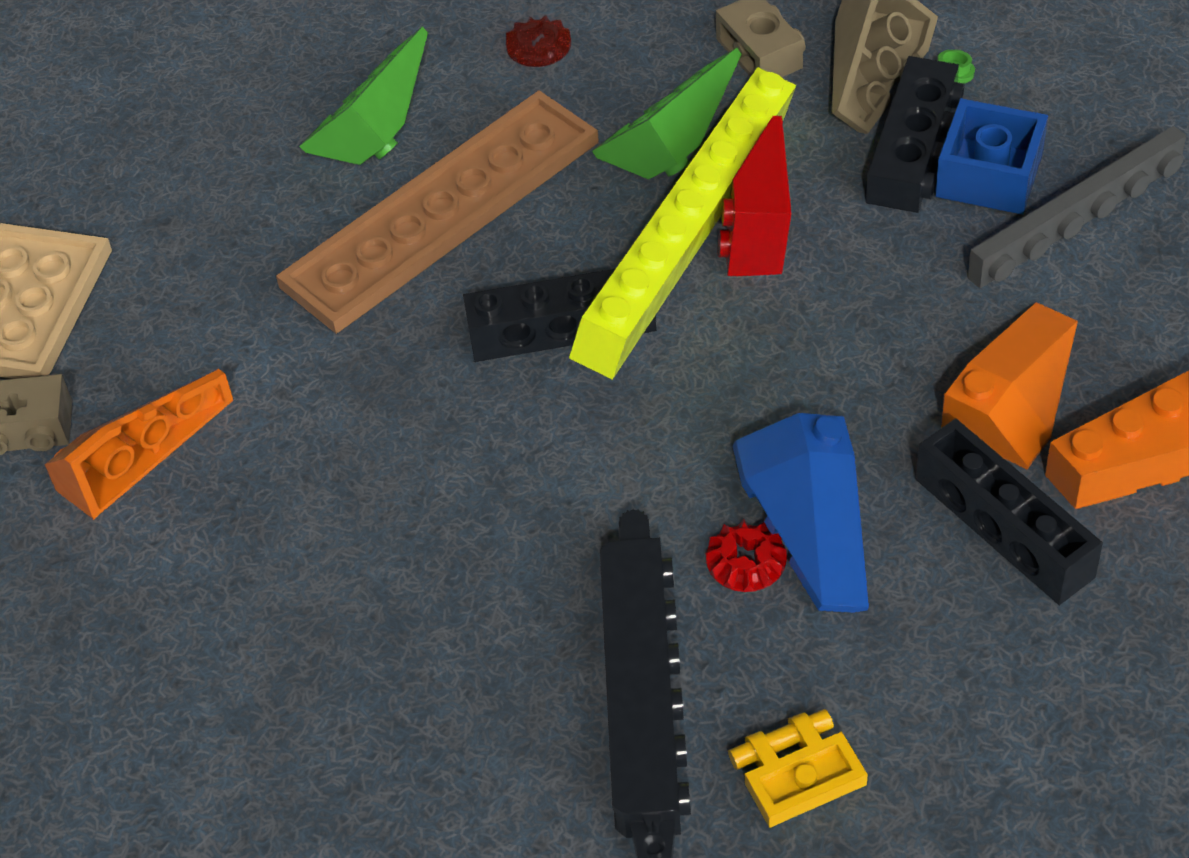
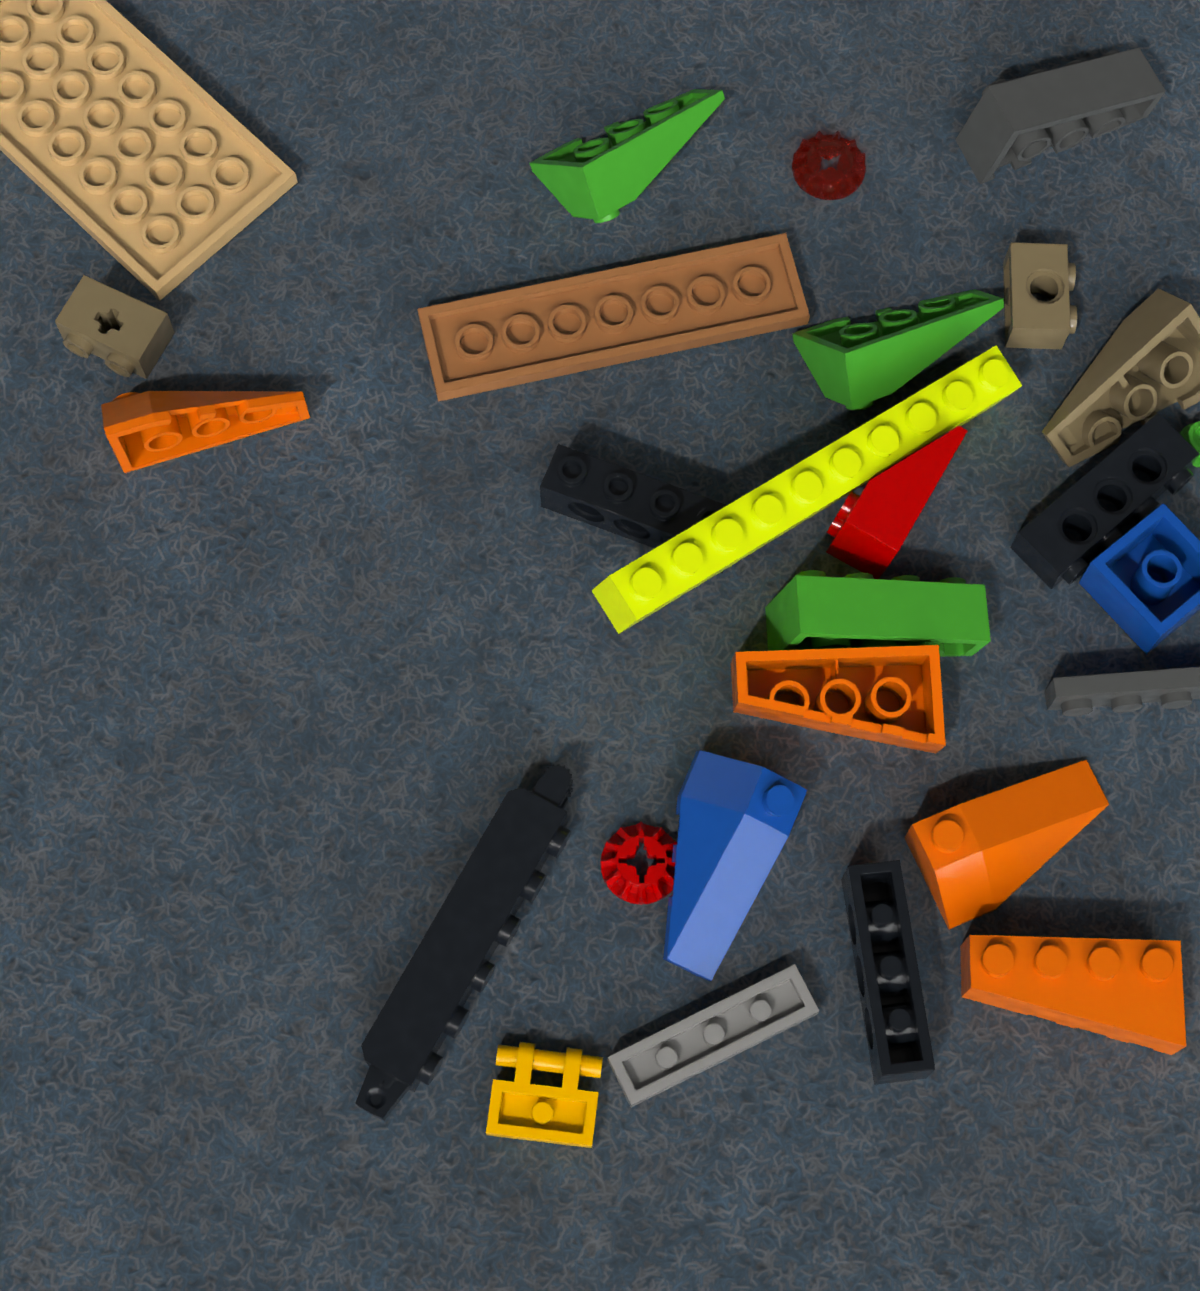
camera: 25 degrees right, 20 degrees up
none -> light grey plate [607,964,819,1107]
none -> orange wedge [731,645,946,754]
none -> bright green wedge [765,570,991,657]

